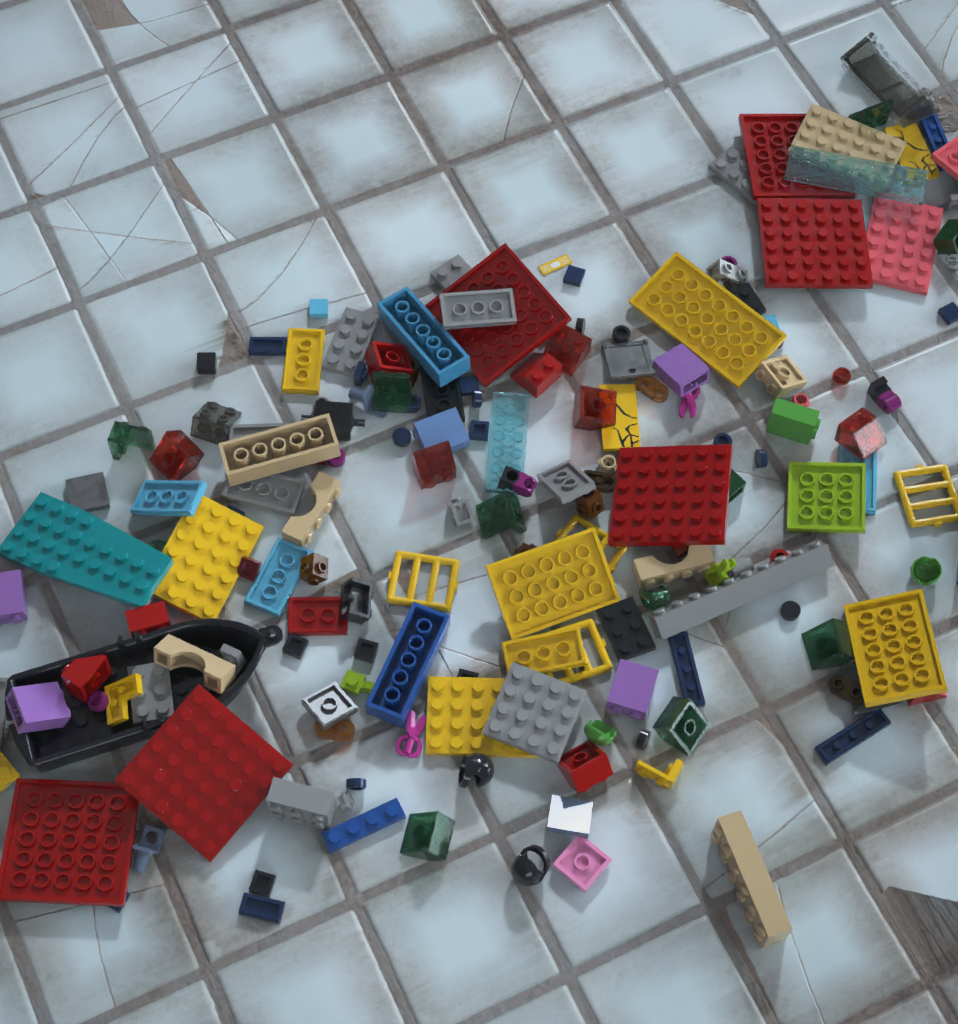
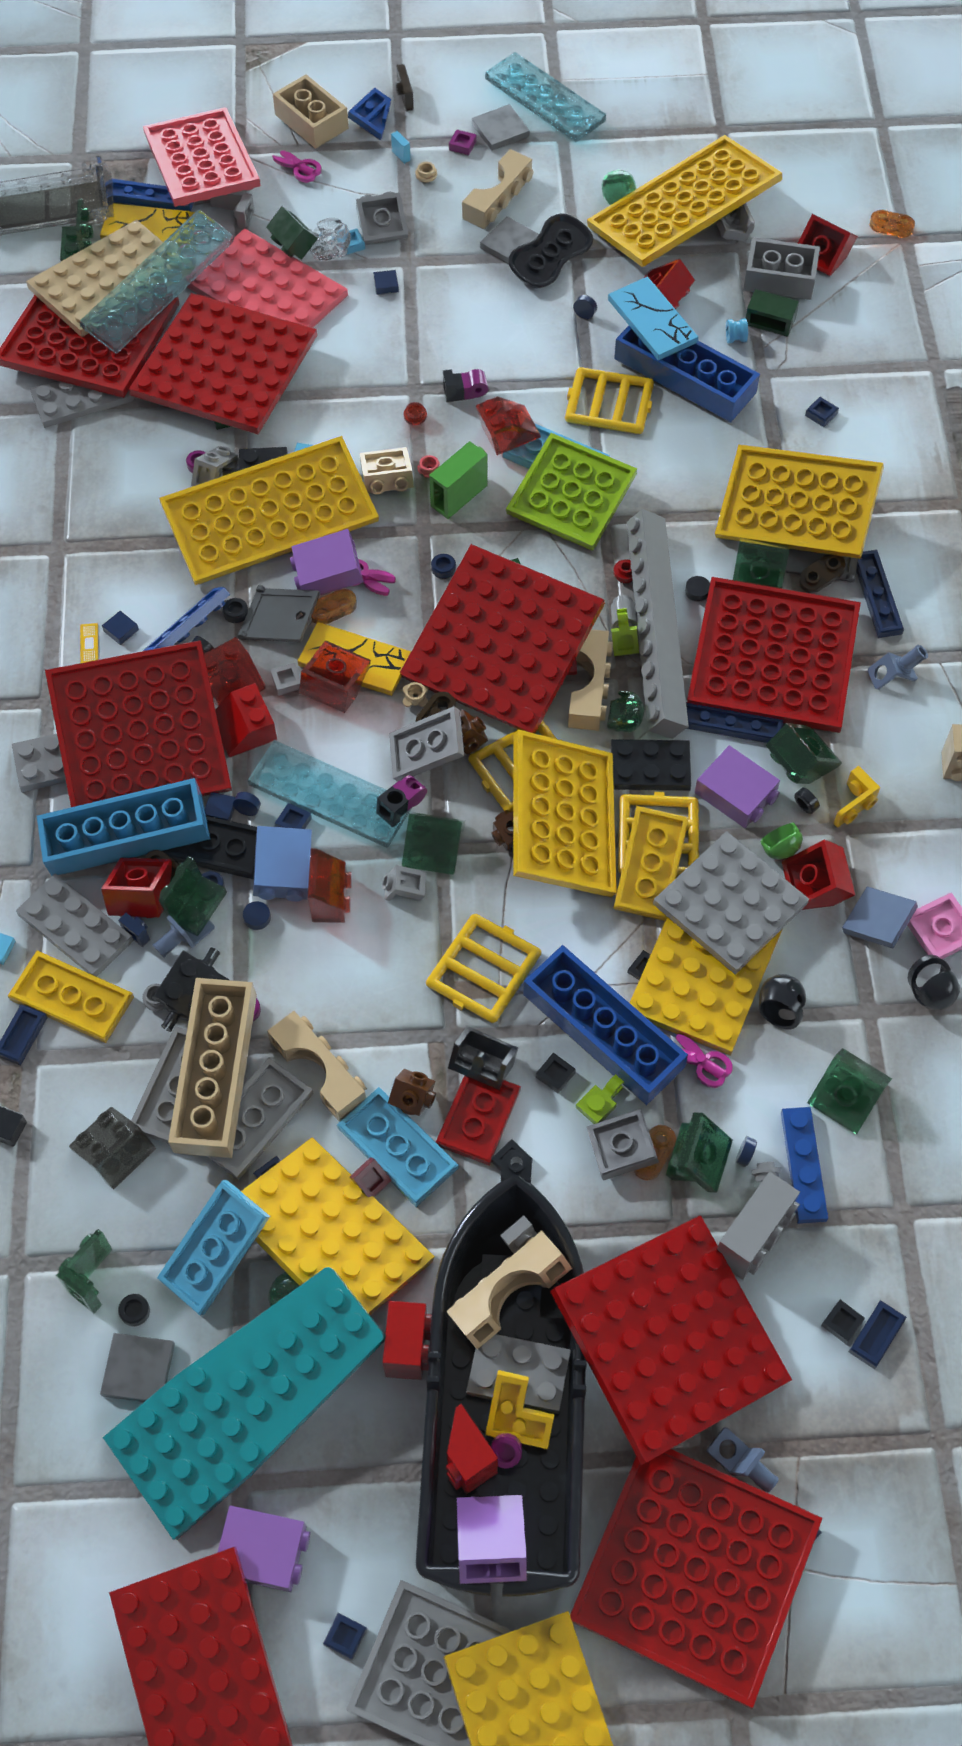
camera: 65 degrees left, 0 degrees up
clear red slope [149,430,205,481] -> none
light grey plate [439,288,517,330] -> none
dark blue tile [754,449,768,468] -> none
bright green hair [910,556,942,586] -> none
none -> black tile [118,1294,150,1326]
none -> plate [143,587,230,651]
none -> light grey plate [270,663,303,696]
none -> clear green bracket [666,1112,733,1193]
none -> red plate [687,577,861,733]
none -> sand blue bracket [867,644,928,690]

